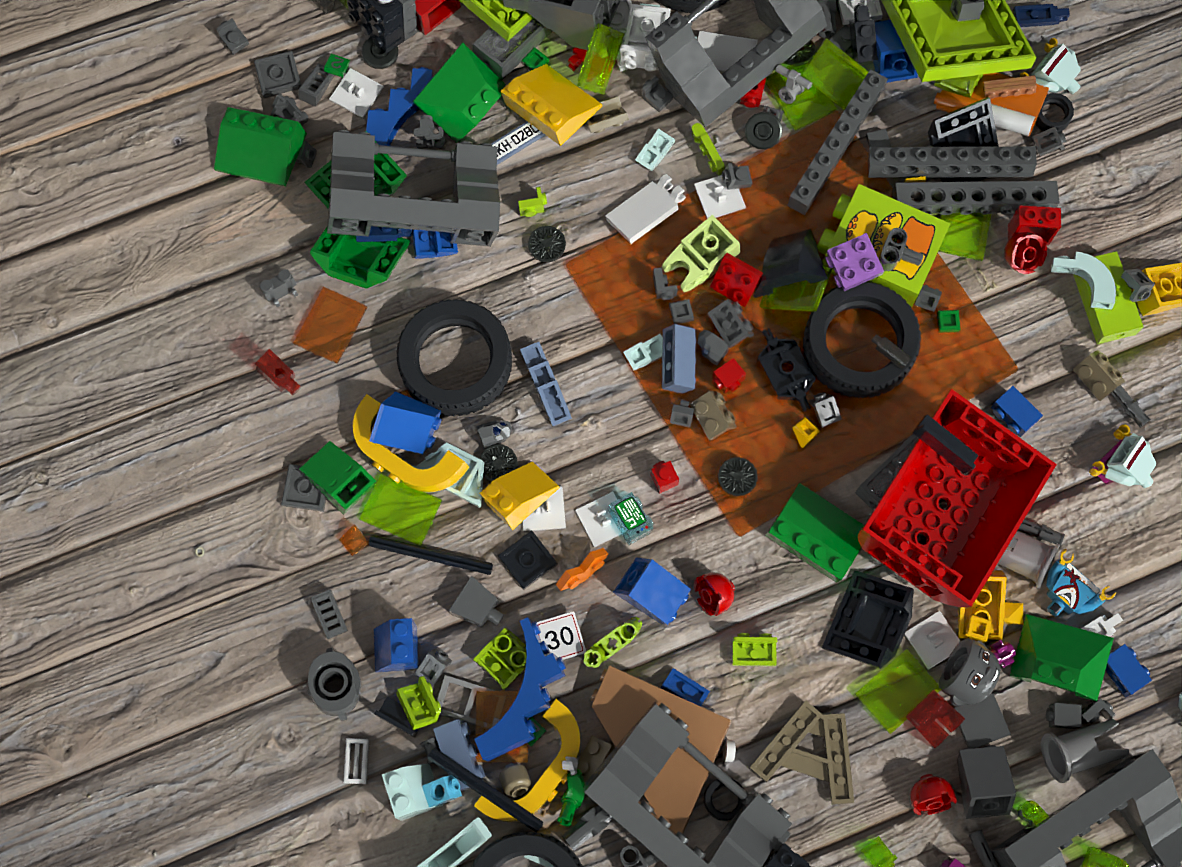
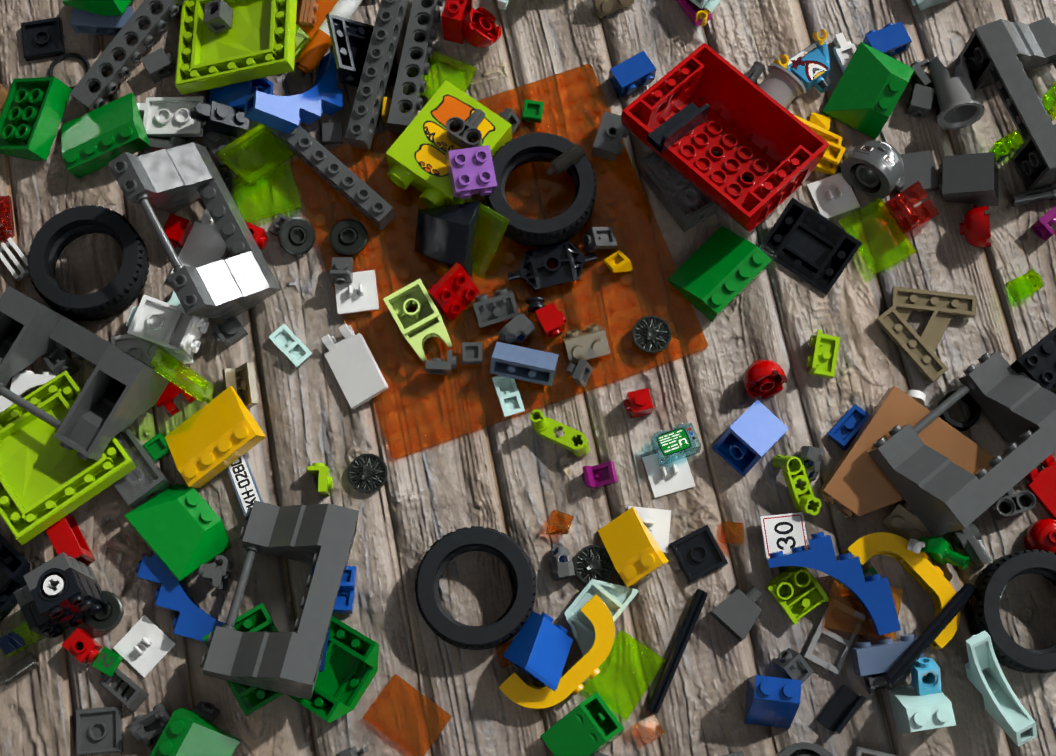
camera: 80 degrees left, 0 degrees up
lime bracket [396,676,441,730] -> none
dark tan head [499,763,531,798] -> none
sand blue slope [519,342,572,426] -> none
orange plate [556,548,608,591] -> none
lime hinge [691,123,725,176] -> none
light grey piece [775,64,812,104] -> none
magenta gear [990,640,1016,668] -> none
none -> red brick [62,628,102,664]
none -> red brick [163,213,193,249]
none -> blue arch [244,51,344,134]
none -> pearl dark grey wheel [329,219,368,256]
none -> black bush [526,297,545,313]
none -> lime beam [529,409,590,457]
none -> clear orange slope [545,509,574,535]
none -> magenta bracket [582,461,618,489]
none -> dark grey brick [592,111,629,162]
none -> clear orange slope [720,521,744,545]
none -> dark grey rock [798,446,823,483]

